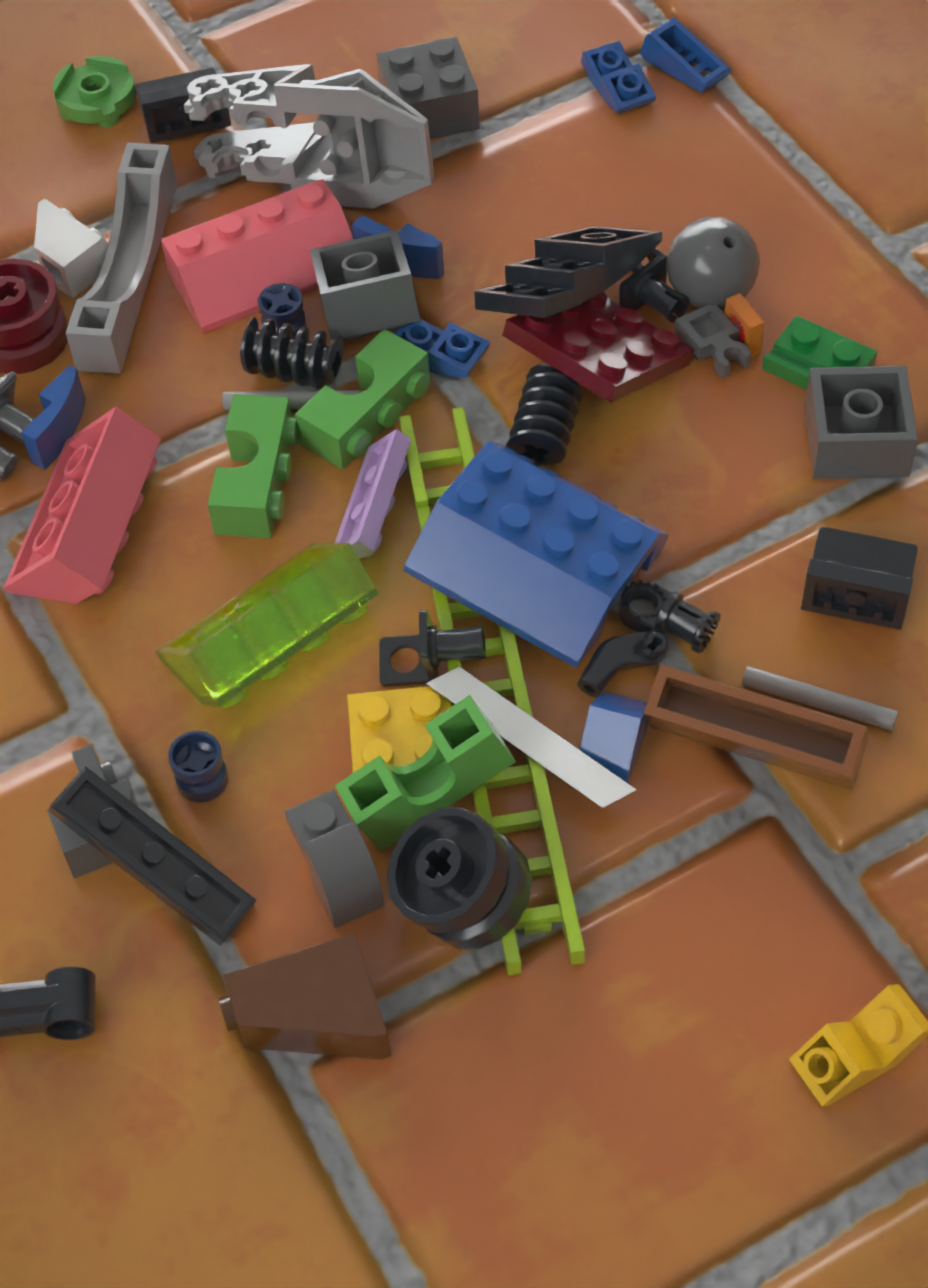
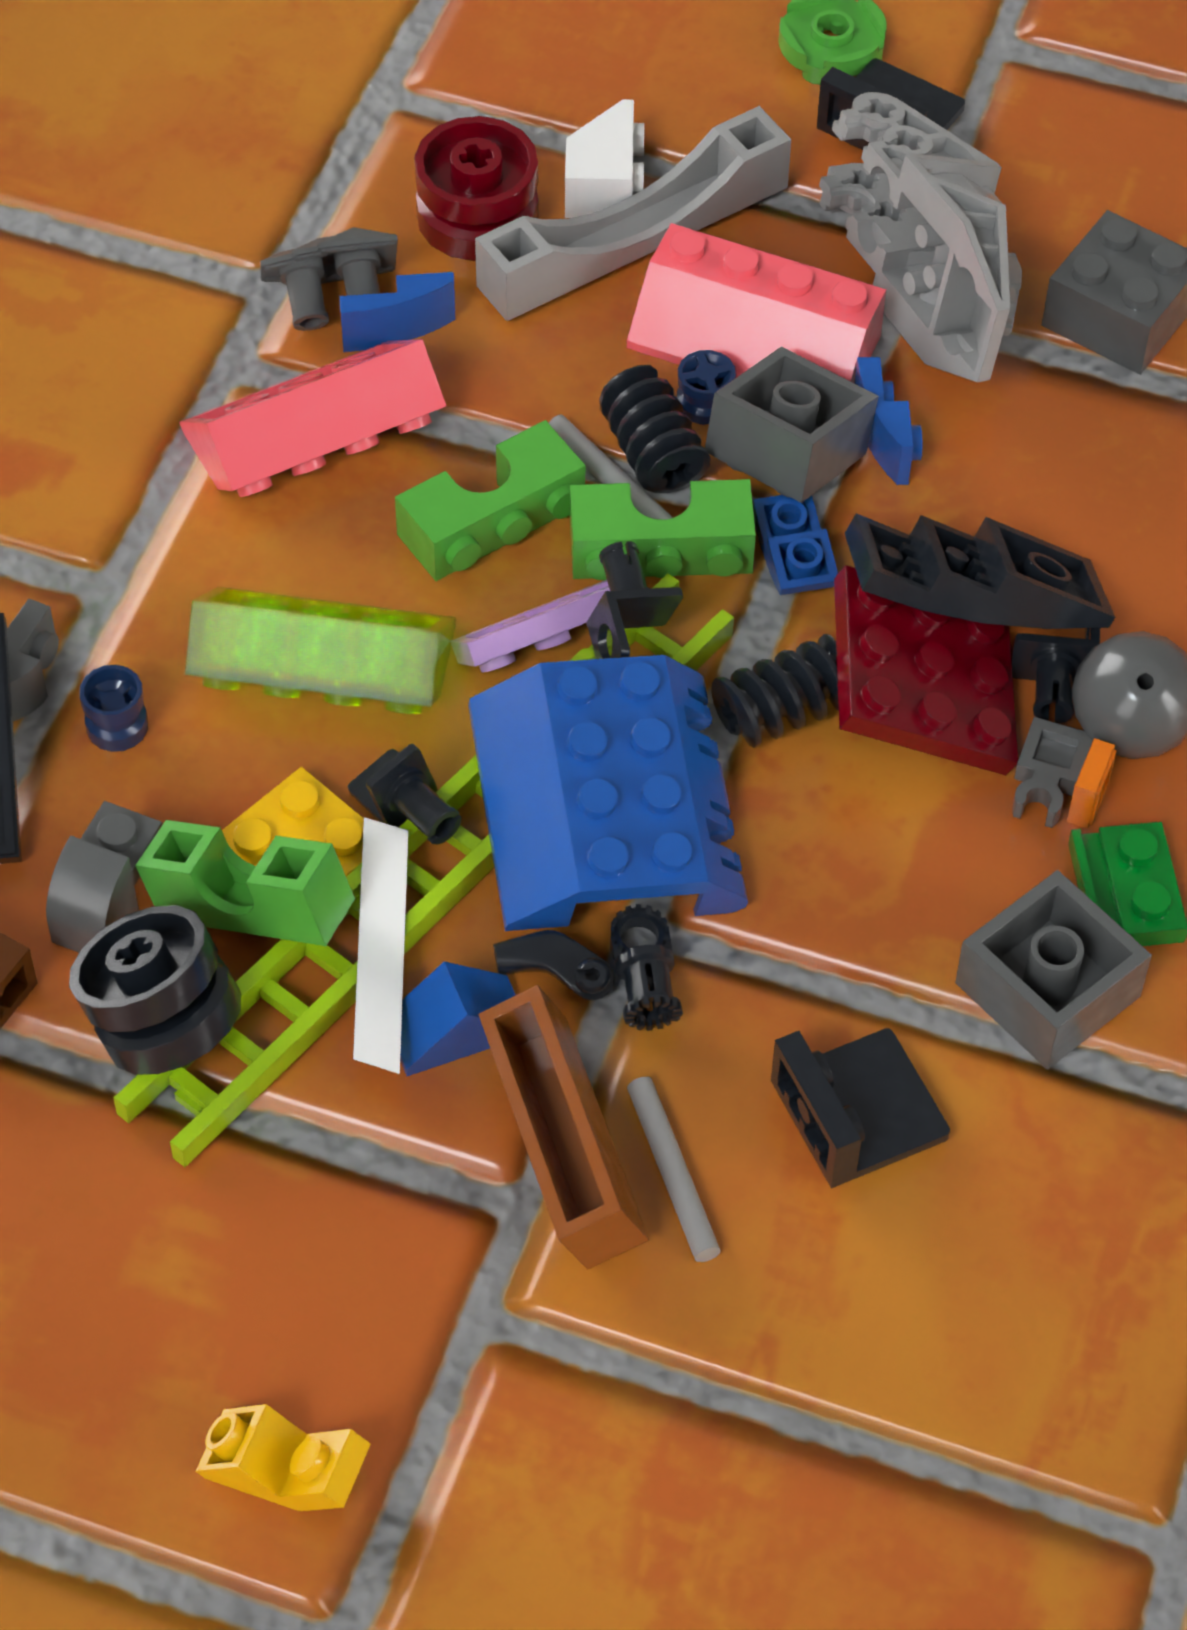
camera: 45 degrees right, 0 degrees up
none -> black bracket [586,541,683,659]

